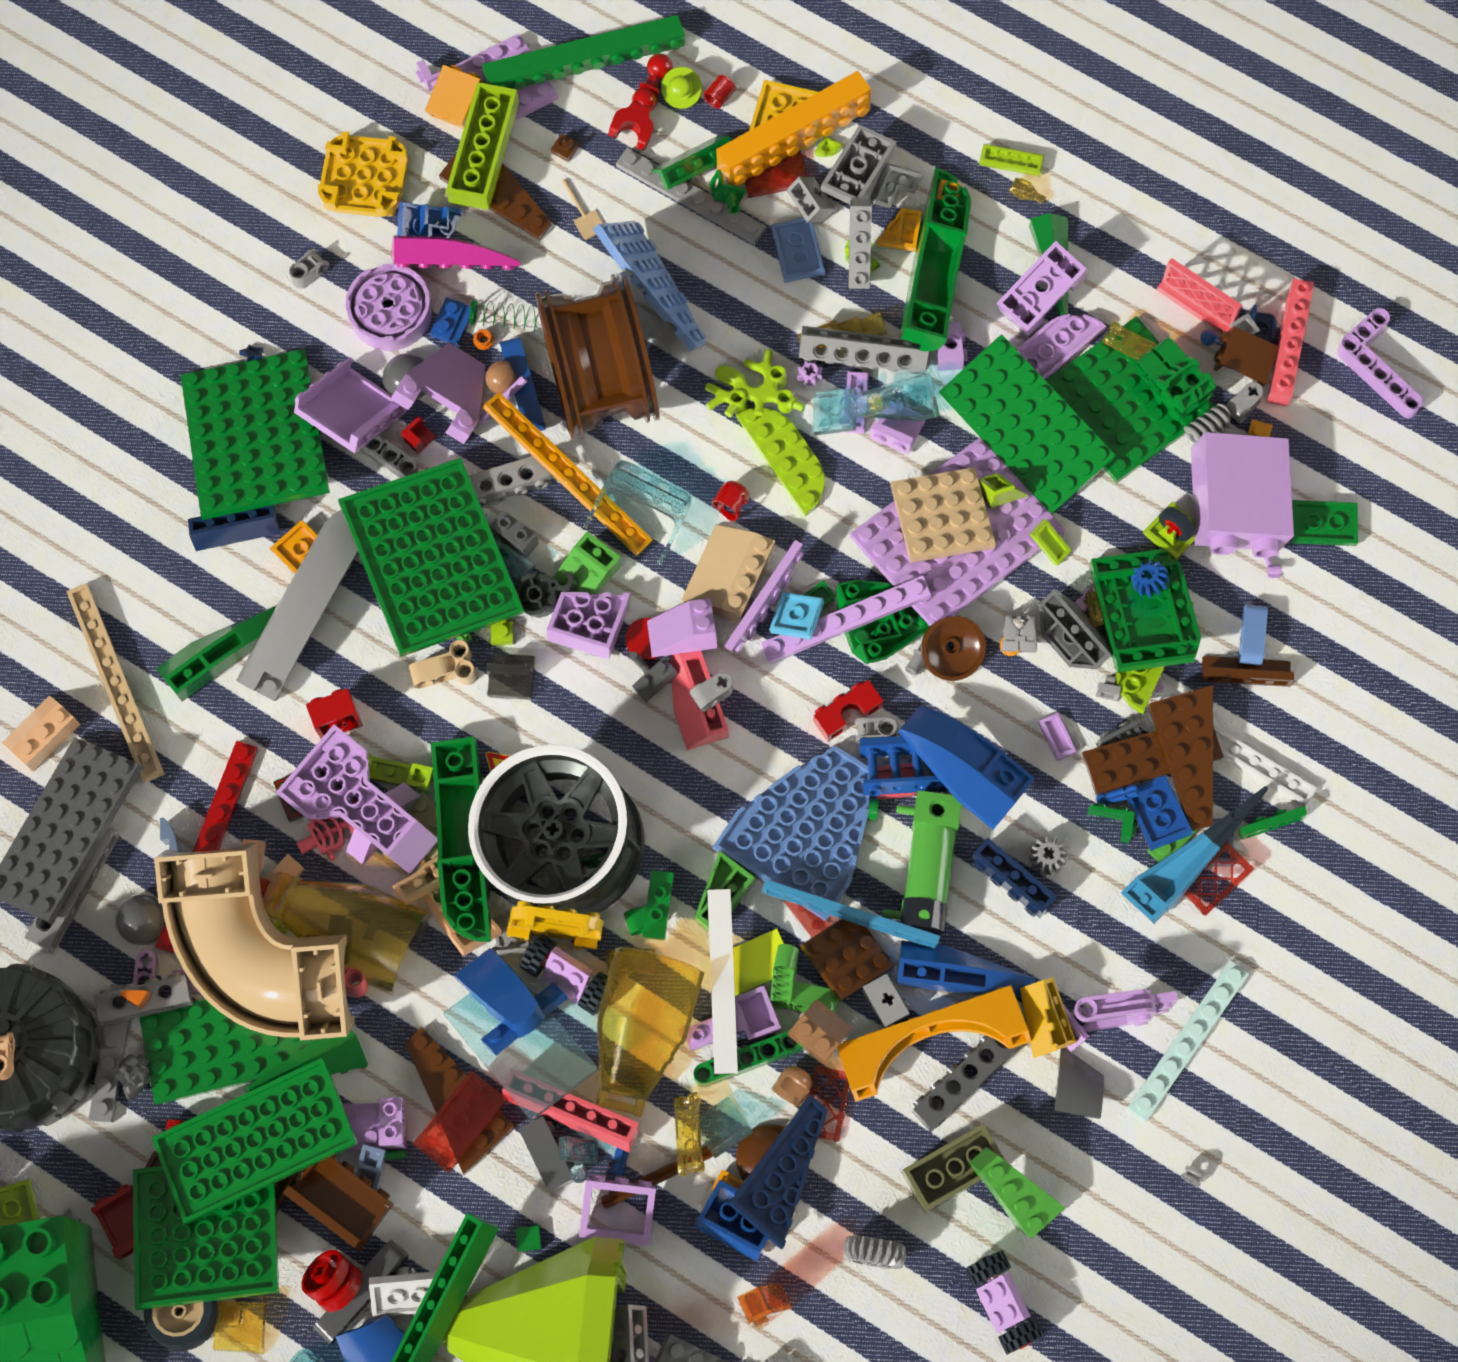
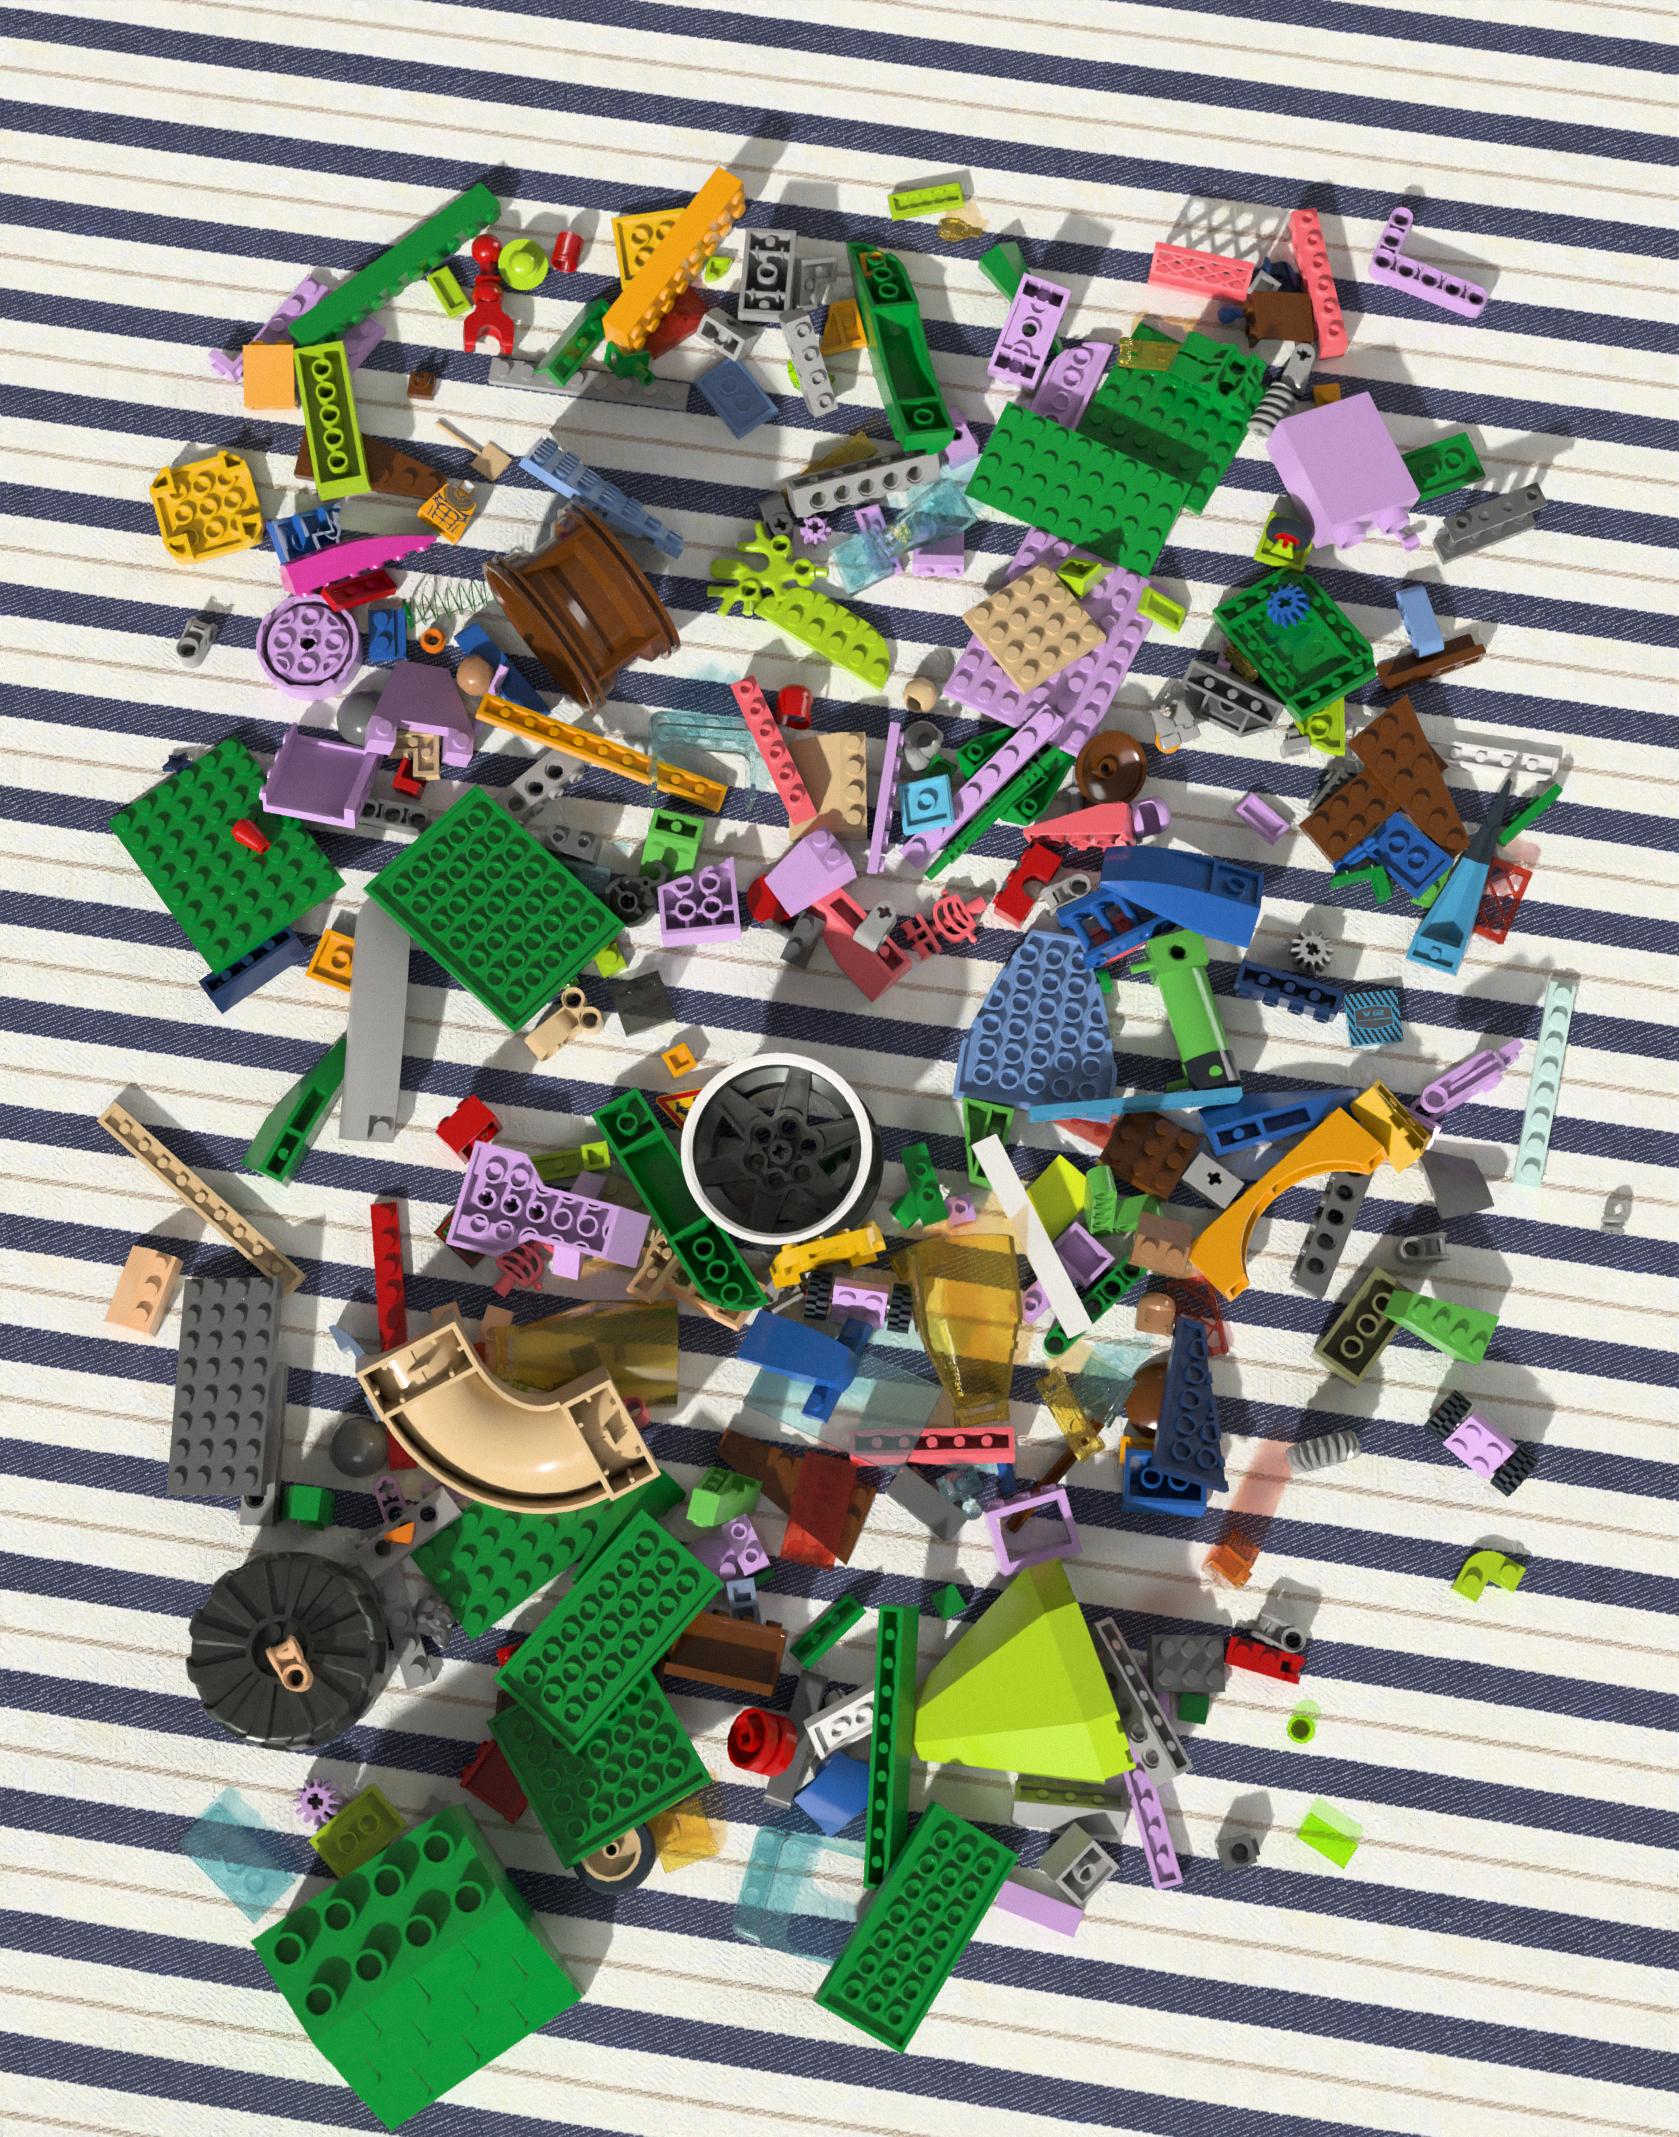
camera: 25 degrees left, 5 degrees up
none -> red cone [231,818,271,855]
none -> green wedge [278,1485,336,1531]
none -> red plate [320,570,398,612]
none -> tan plate [388,730,440,781]
none -> torso [416,480,476,545]
none -> lime tile [426,265,472,320]
none -> light orange plate [662,1042,698,1079]
none -> bright green wedge [686,1466,763,1527]
none -> coral brick [730,675,818,826]
none -> dark grey piece [757,493,794,542]
none -> green plate [789,1593,867,1670]
none -> coral torso [900,889,987,961]
none -> tan piece [903,677,938,713]
none -> light grey hair [903,721,944,771]
none -> green axle [924,745,1062,881]
none -> brick [943,1193,977,1230]
none -> coral wedge [1023,801,1136,853]
none -> lavender helmet [1128,797,1171,839]
none -> tile [1343,989,1404,1048]
none -> light grey piece [1395,1232,1450,1264]
none -> dark grey fence [1432,482,1548,565]

